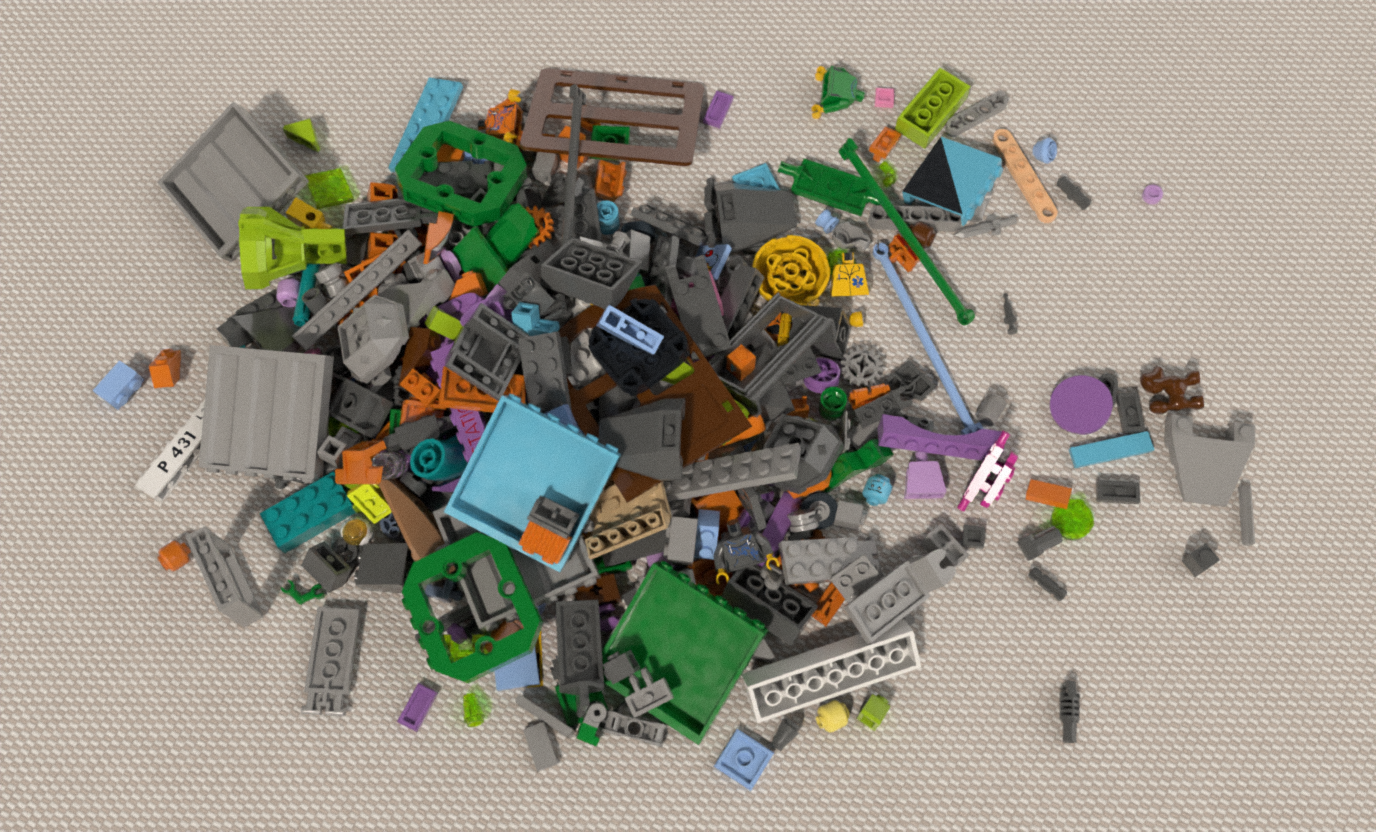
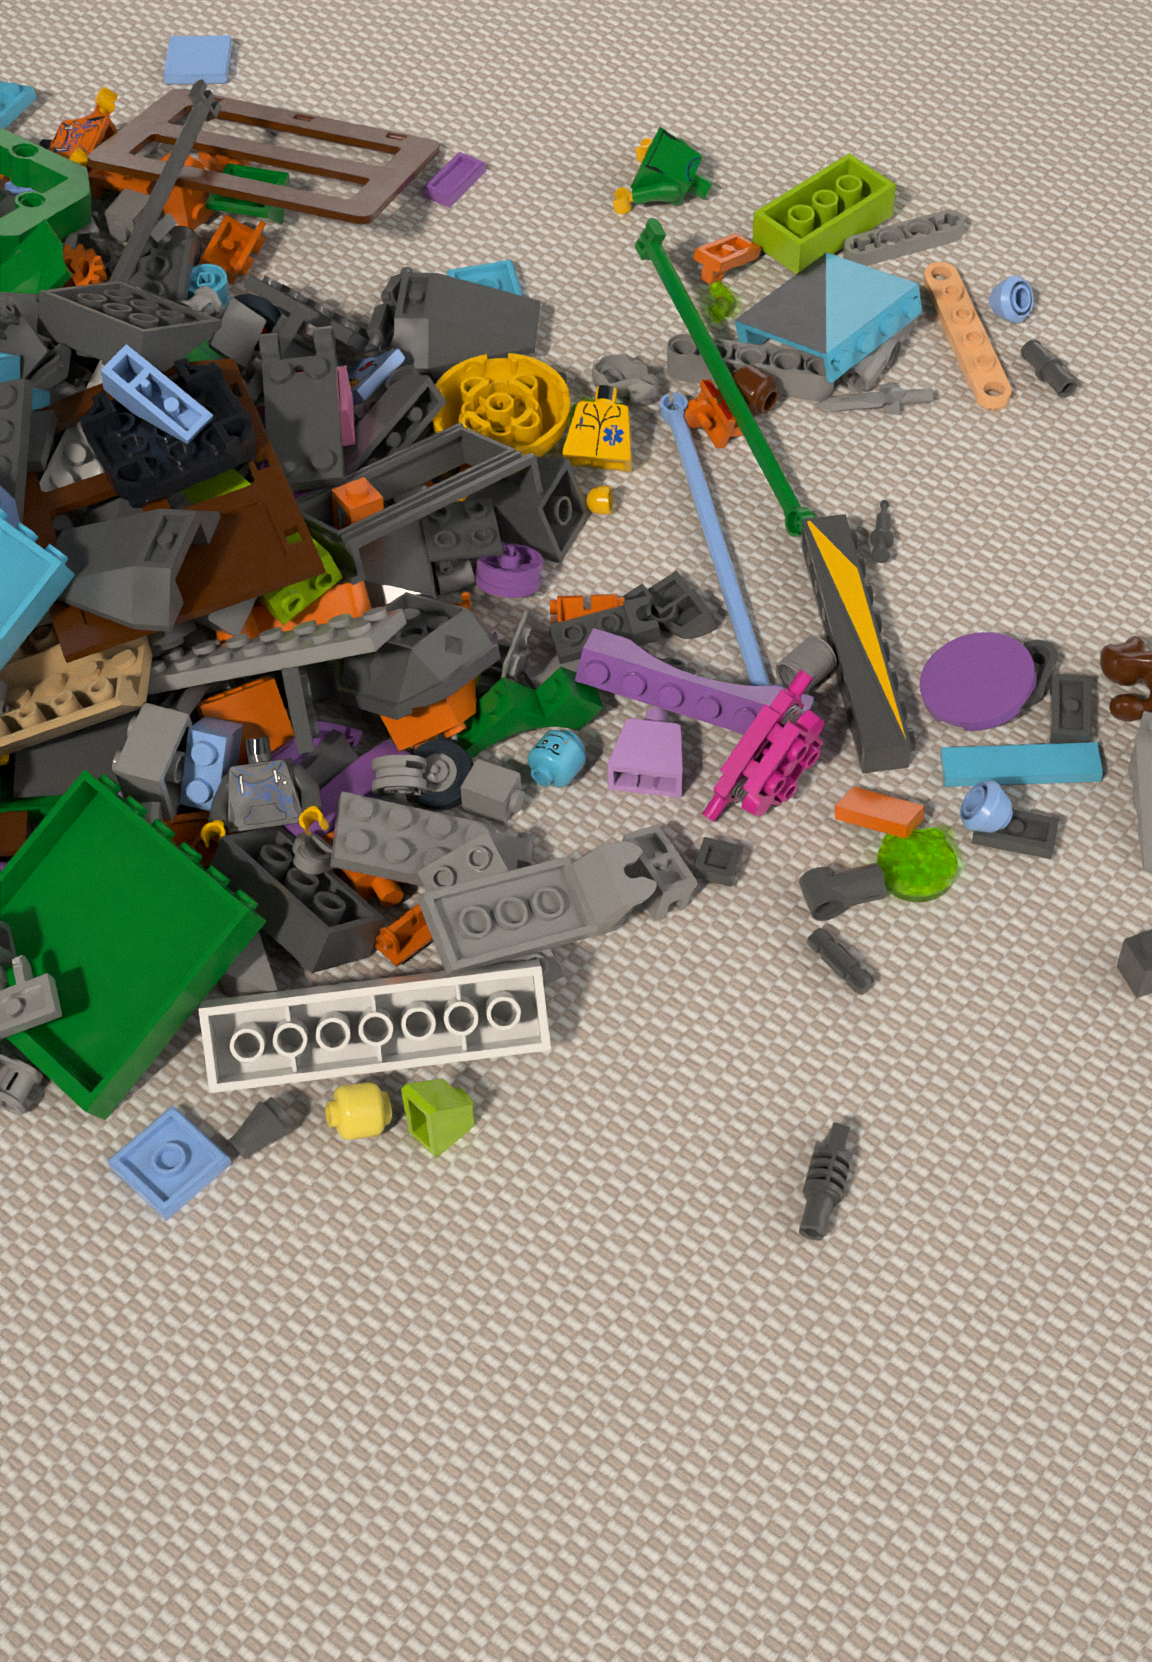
camera: 10 degrees right, 15 degrees down
green plate [778,159,889,217] -> none
light blue wheel [815,209,839,234] -> none
green wheel [819,387,847,421] -> none
light grey gear [840,346,884,389] -> none
bright pink tile [875,88,894,108] -> none
none -> light blue tile [164,35,232,84]
none -> dark grey brick [800,514,916,774]
none -> light blue cone [960,780,1013,833]

